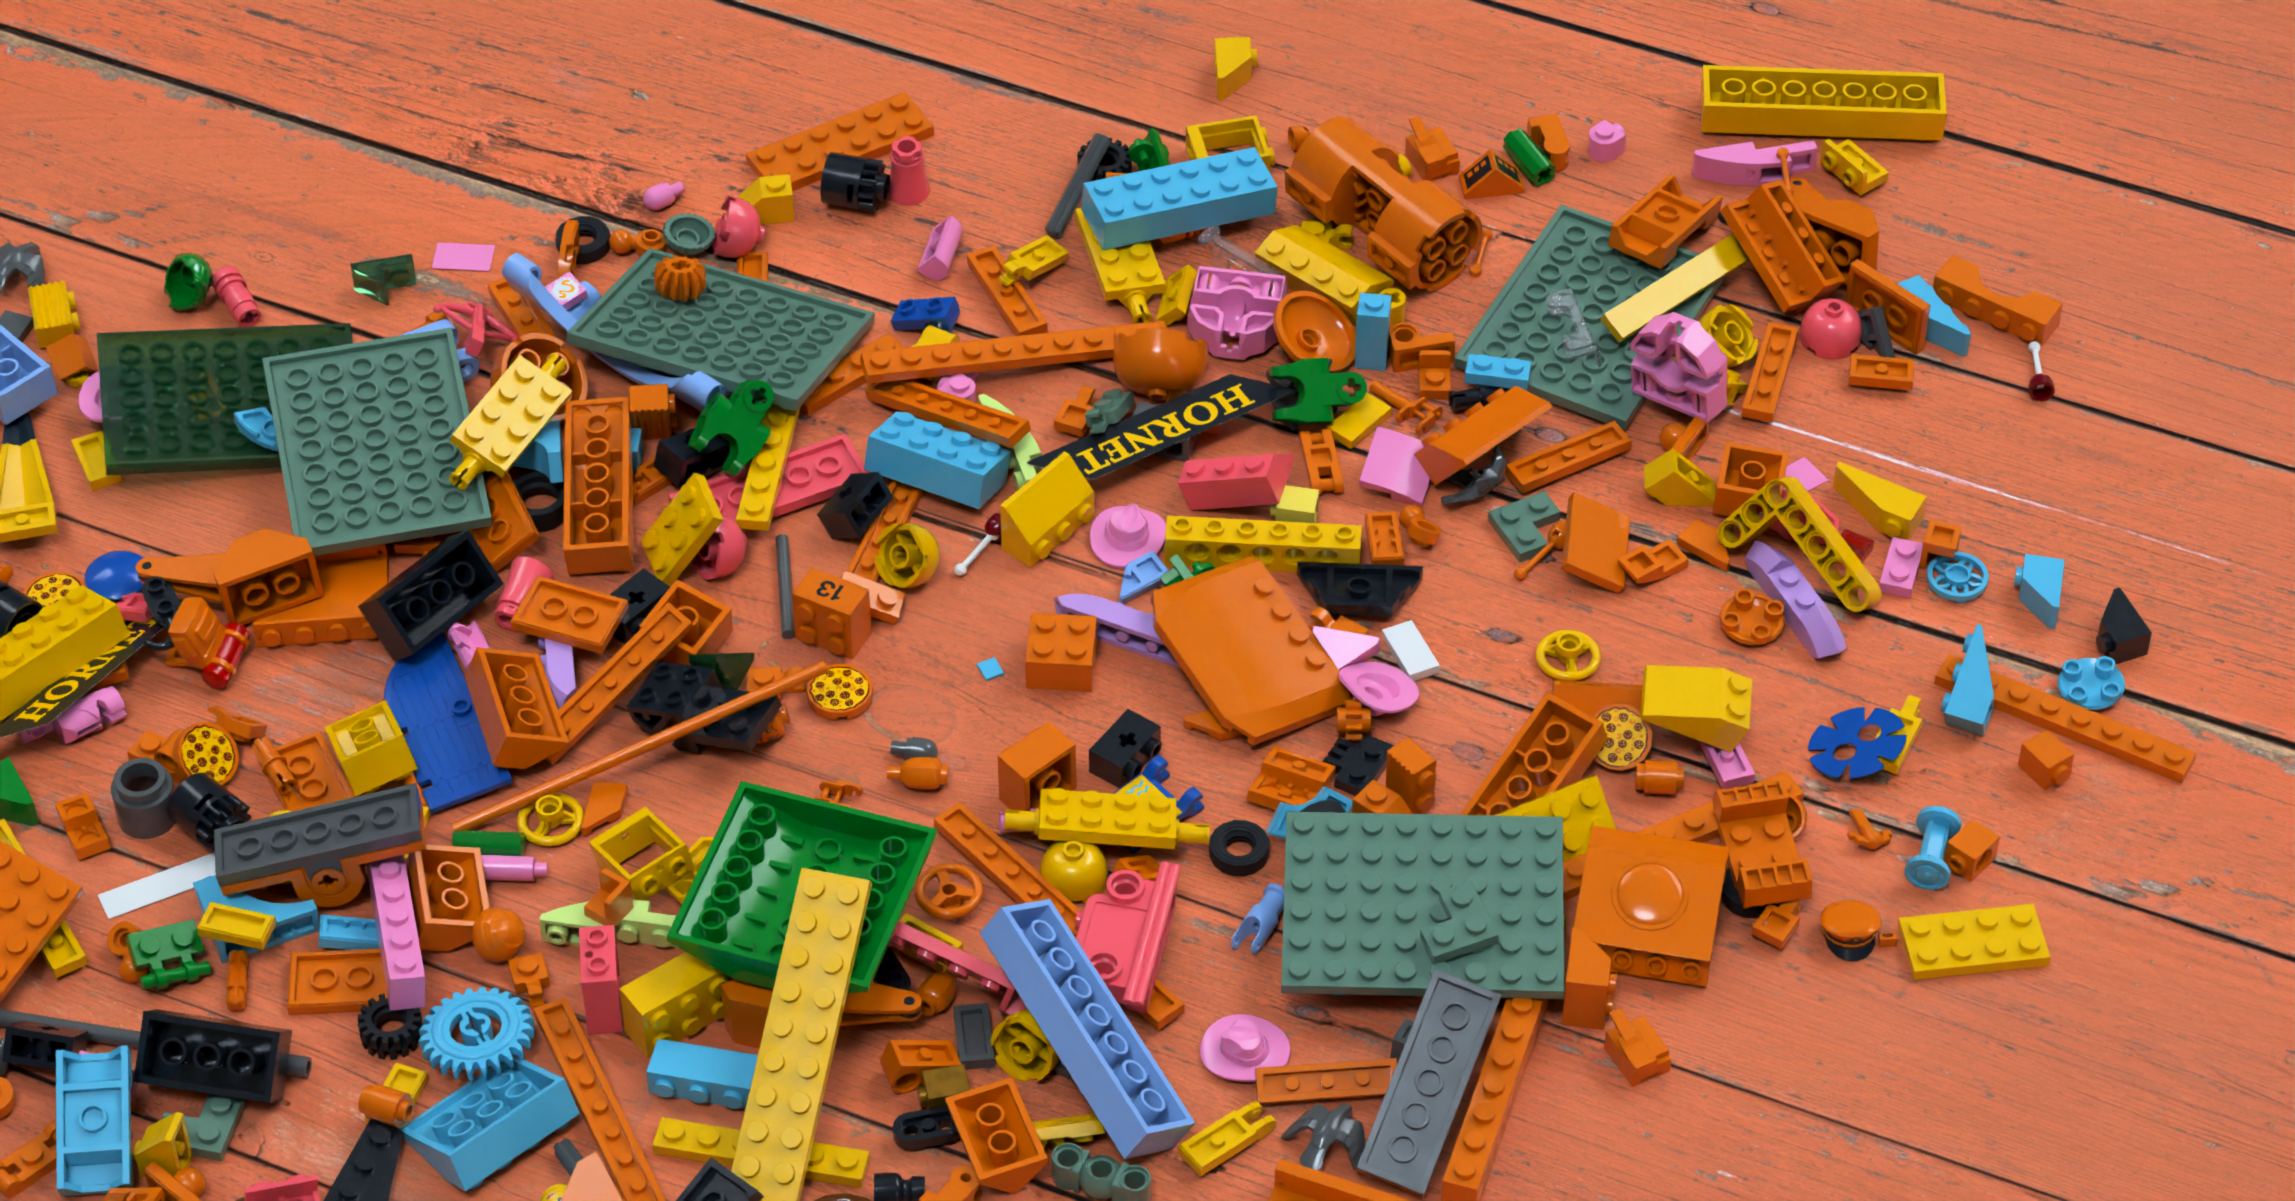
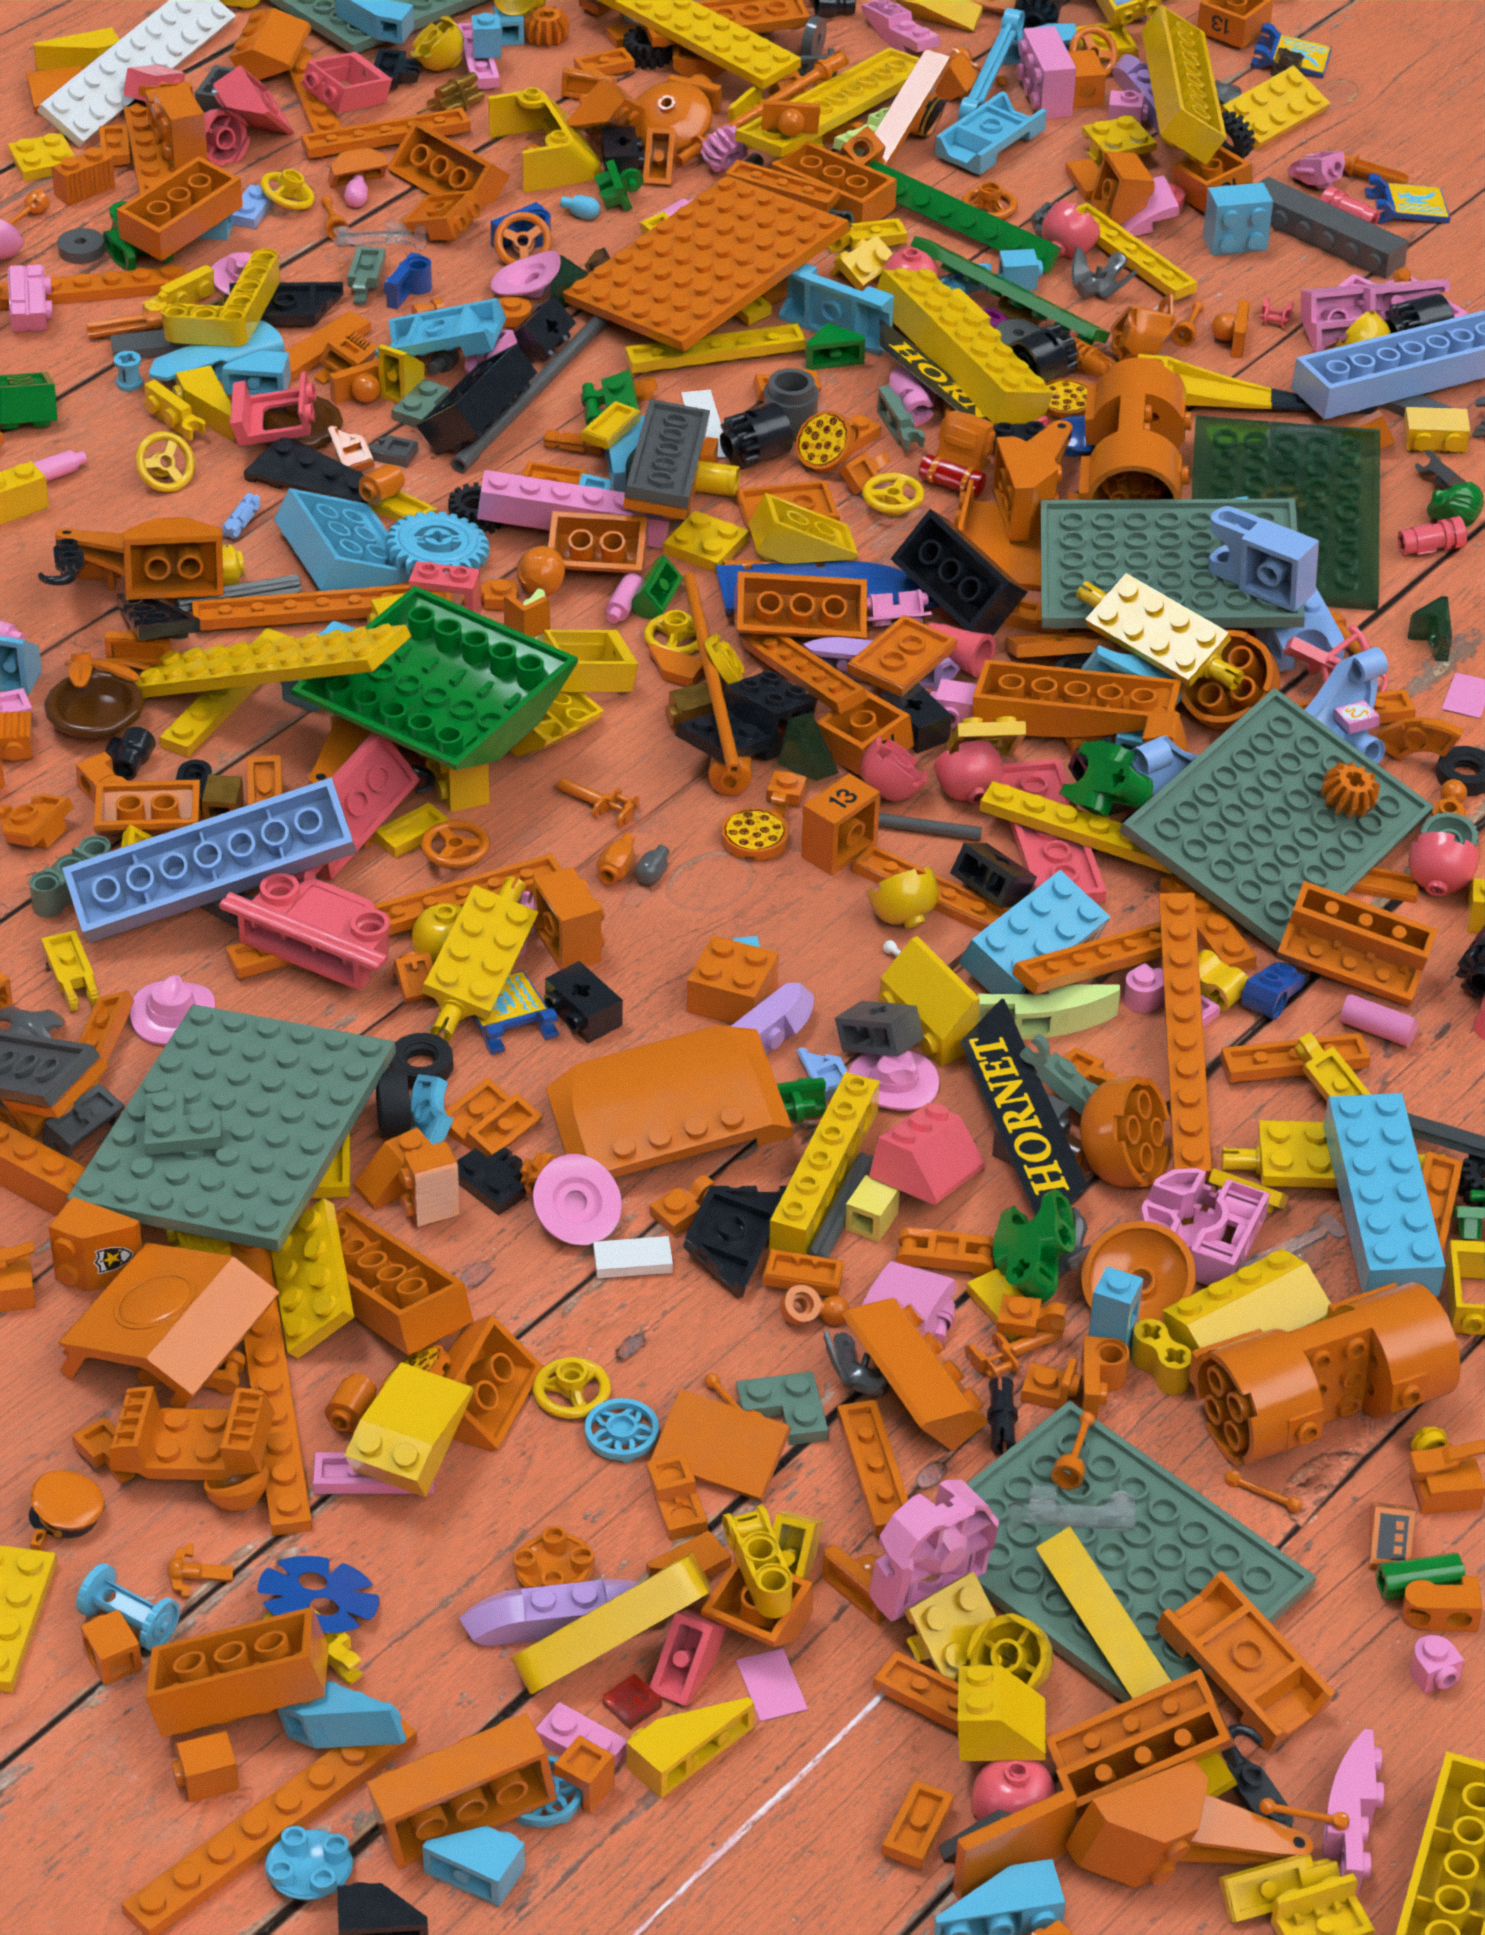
camera: 105 degrees right, 5 degrees down
orange axle [252,737,298,795] -> none
plate [841,571,905,625] -> none
slope [1313,626,1381,670] -> none
medium azure plate [1464,354,1532,390] -> none
none -> orange brick [145,1606,329,1737]
none -> tile [328,426,375,472]
none -> orange brick [366,1713,557,1869]
none -> dark grey tile [368,435,419,468]
none -> medium azure wheel [585,1398,659,1463]
none -> pearl gold brick [665,682,713,729]
none -> yellow tile [705,633,746,684]
none -> yellow piece [722,1504,792,1618]
none -> dark grey brick [835,1001,924,1057]
none -> coral cylinder [860,736,929,802]
none -> yellow piece [862,473,925,517]
none -> sand green plate [877,385,925,451]
none -> bright pink brick [931,679,977,728]
none -> yellow slope [958,1664,1046,1761]
none -> orange plate [997,1294,1067,1337]
none -> orange hinge [1051,1411,1095,1490]
none -> orange cylinder [1079,357,1192,500]
none -> light blue brick [1208,506,1319,612]
none -> yellow hinge [1218,1854,1341,1922]
none -> orange brick [1275,881,1438,1007]
none -> dark grey plate [1415,450,1466,490]

